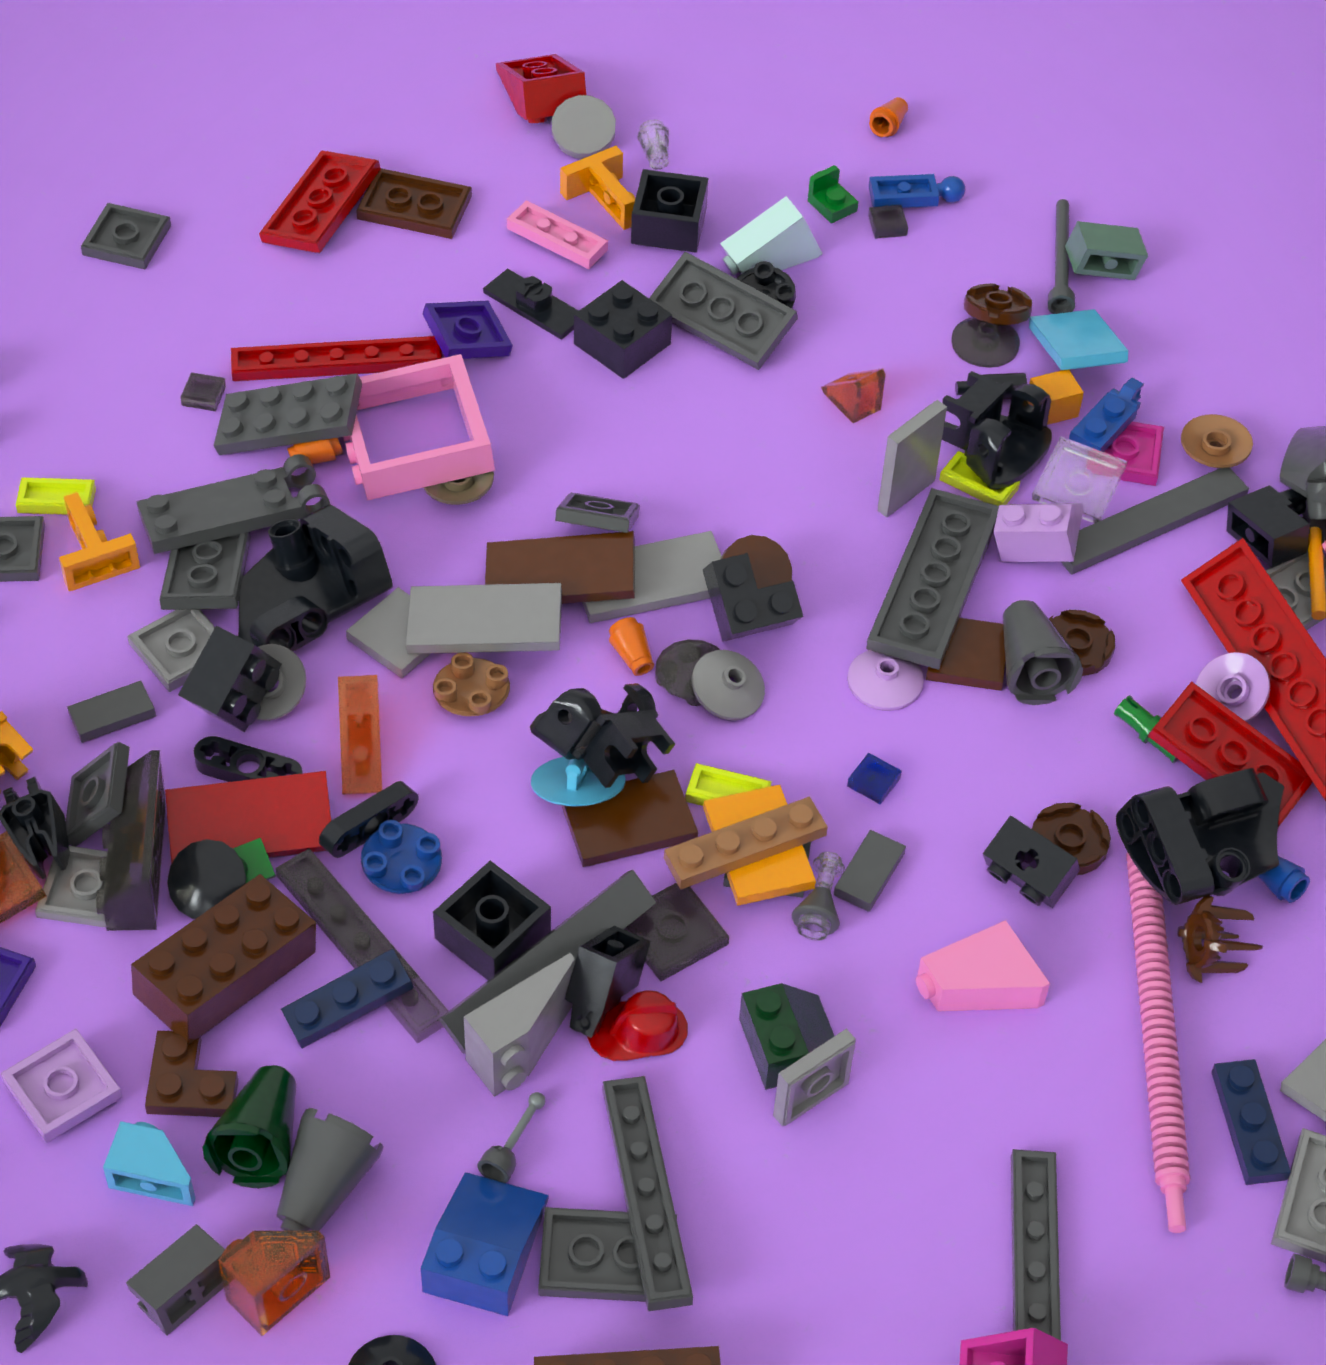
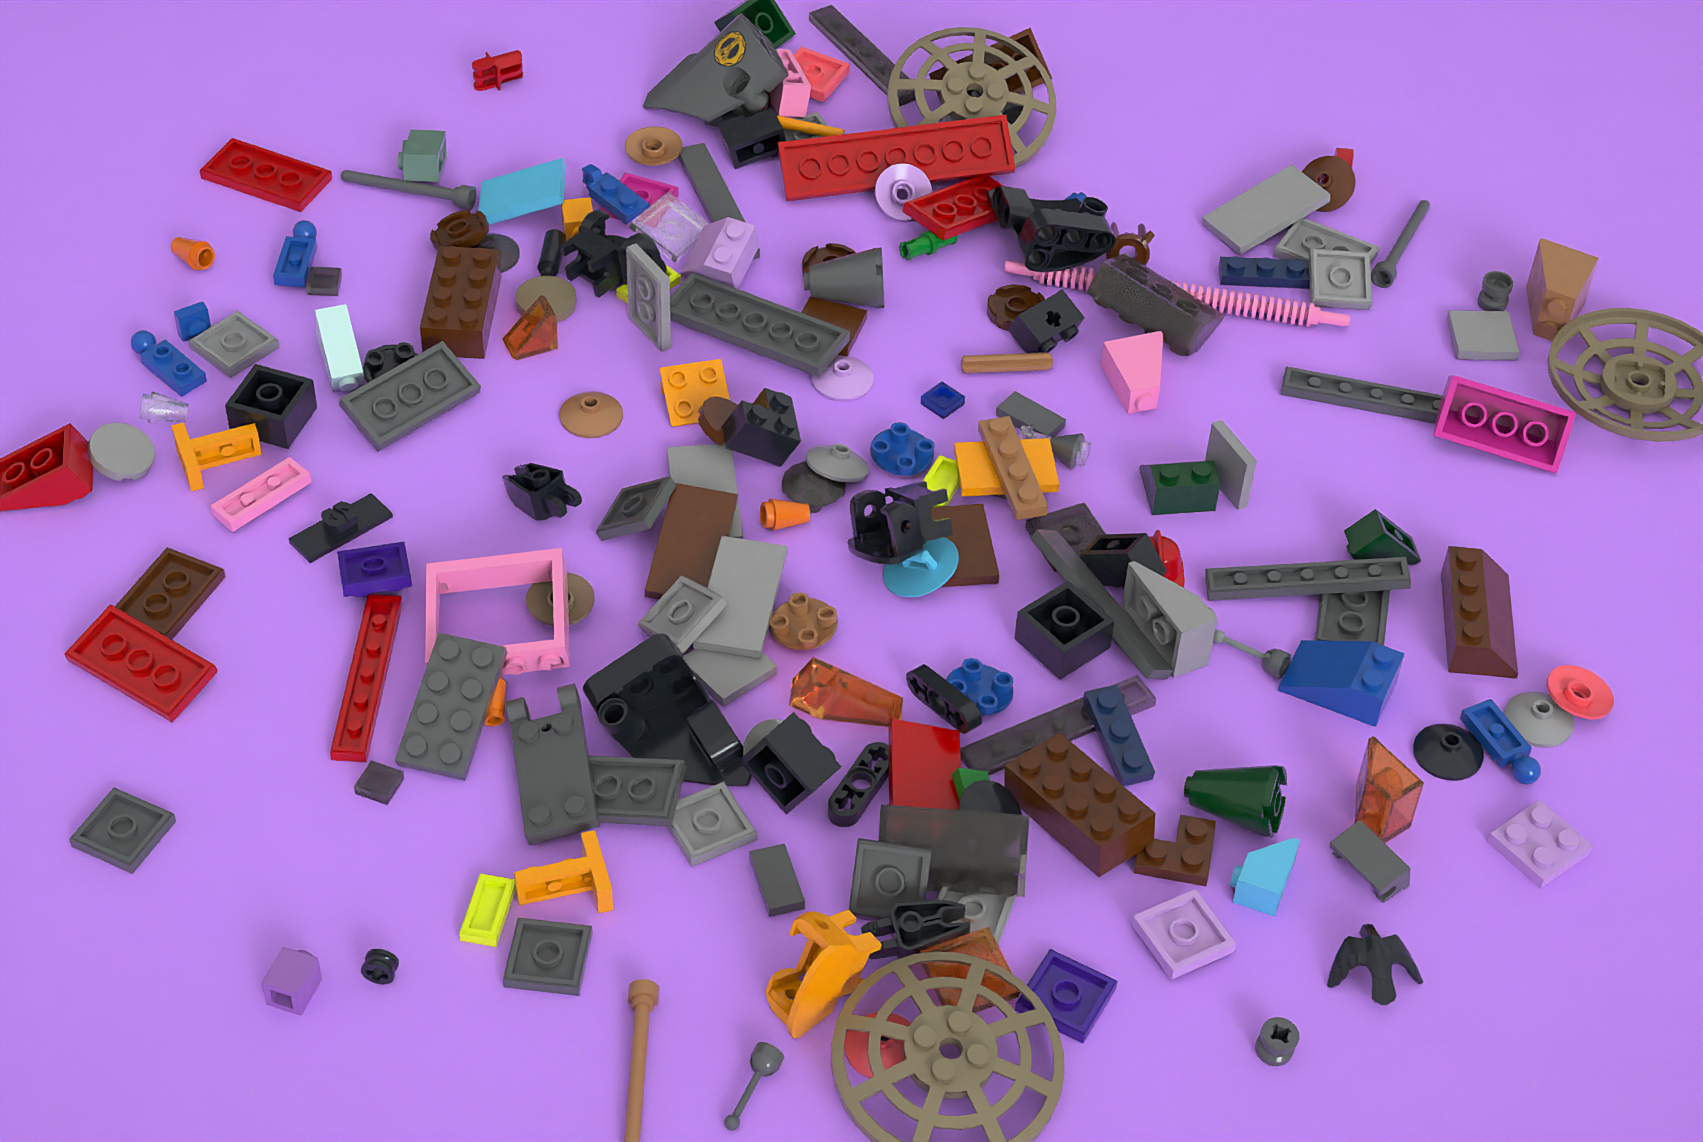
camera: 80 degrees left, 5 degrees down
dark grey cone [276,1108,384,1232] -> none
black brick [574,280,672,379] -> none
green bracket [808,165,859,224] -> none
none -> blue plate [131,330,207,397]
none -> blue plate [174,301,211,342]
none -> light grey tile [189,311,279,378]
none -> red tile [200,138,332,212]
none -> reddish brown brick [420,246,502,359]
none -> red arm [472,50,523,91]
none -> black hinge [502,463,582,521]
none -> dark tan tile [516,276,577,324]
none -> medium nougat dish [559,391,623,438]
none -> light grey tile [637,575,728,654]
none -> light orange hinge [659,359,730,427]
none -> blue dish [870,422,935,476]
none -> medium nougat axle [961,352,1053,373]
none -> clear smoke slope [1086,253,1225,357]
none -> light grey tile [1309,249,1372,310]
none -> dark green slope [1344,509,1421,565]

